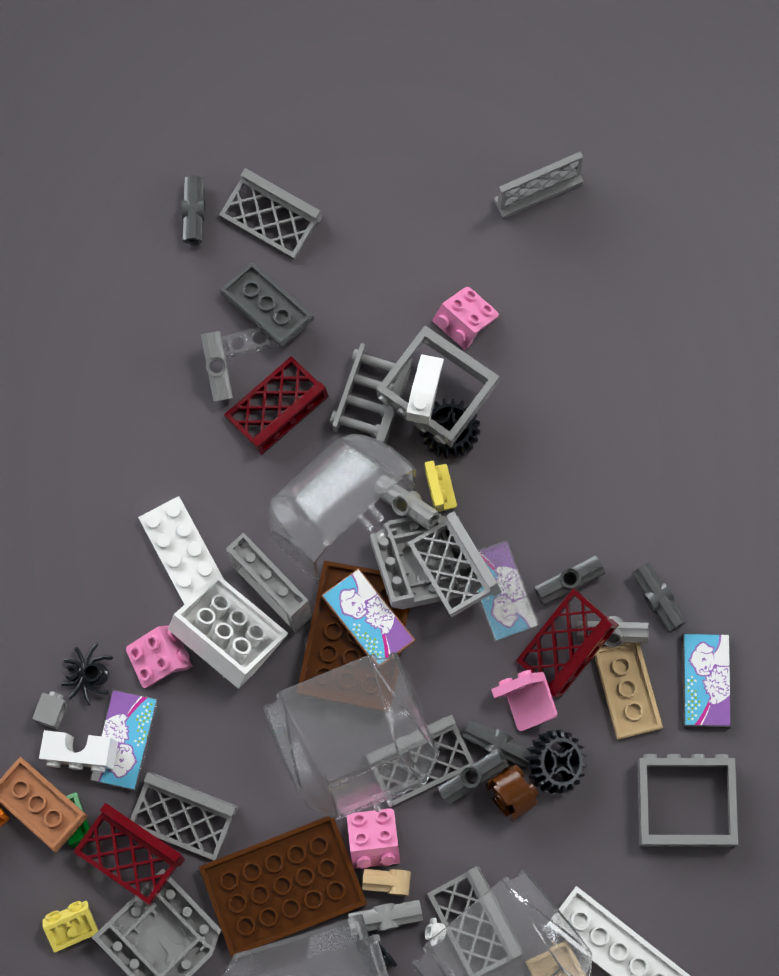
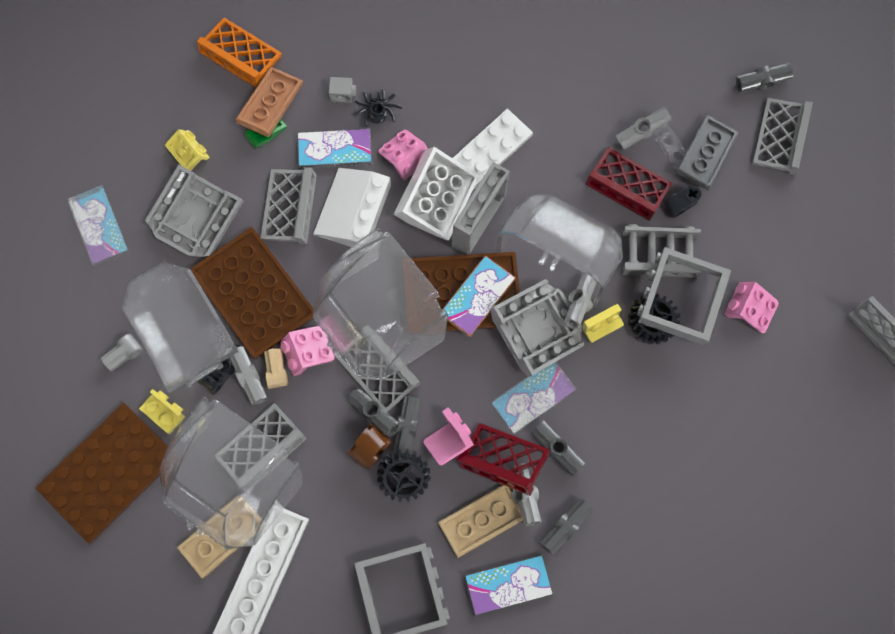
camera: 70 degrees right, 0 degrees up
white arch [39,730,118,773] -> none
dark red fence [73,803,185,905] -> none
white slope [407,354,444,425] -> none
light grey fence [408,511,502,617] -> none
white plate [425,918,446,947] -> none
none -> white slope [313,168,391,252]
none -> black piece [663,186,701,218]

